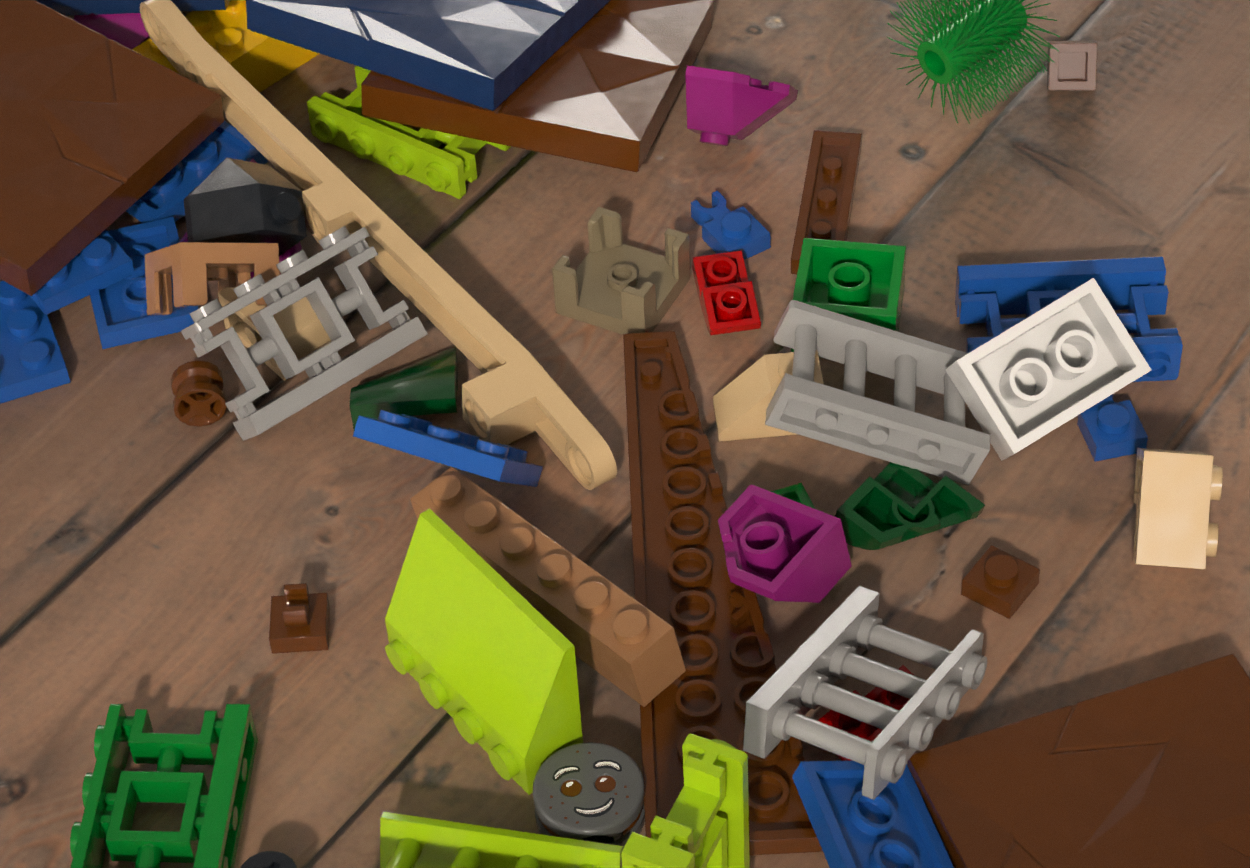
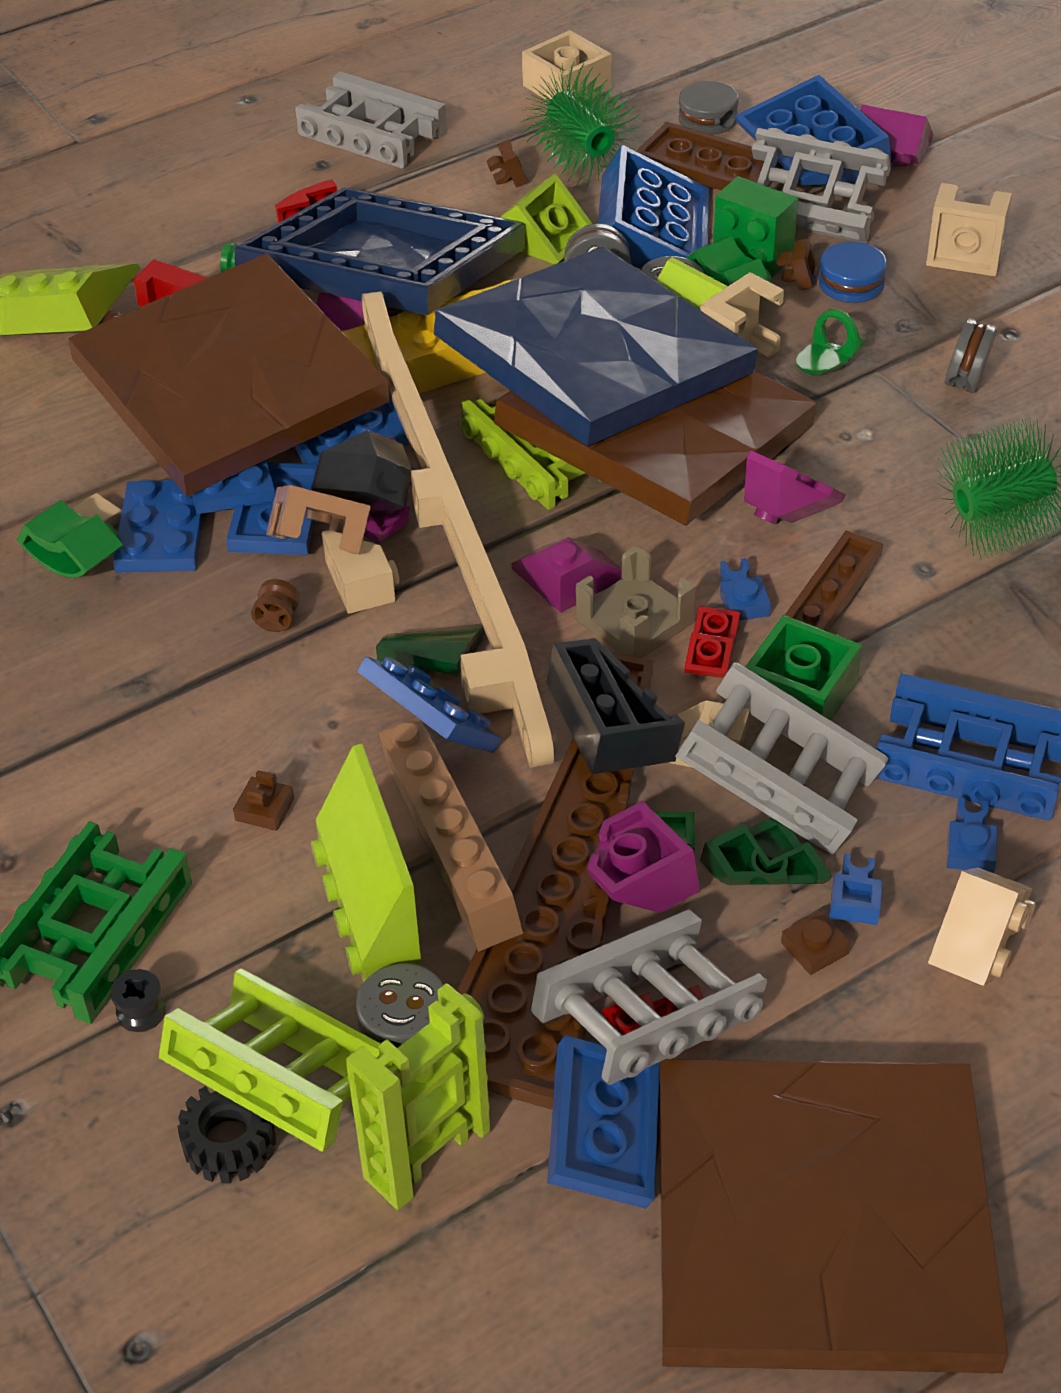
camera: 20 degrees right, 0 degrees up
light grey fence [181,226,428,441] -> none
white brick [945,278,1151,461] -> none
none -> magenta slope [511,537,622,613]
none -> black wedge [546,638,685,774]
none -> blue plate [829,853,882,925]

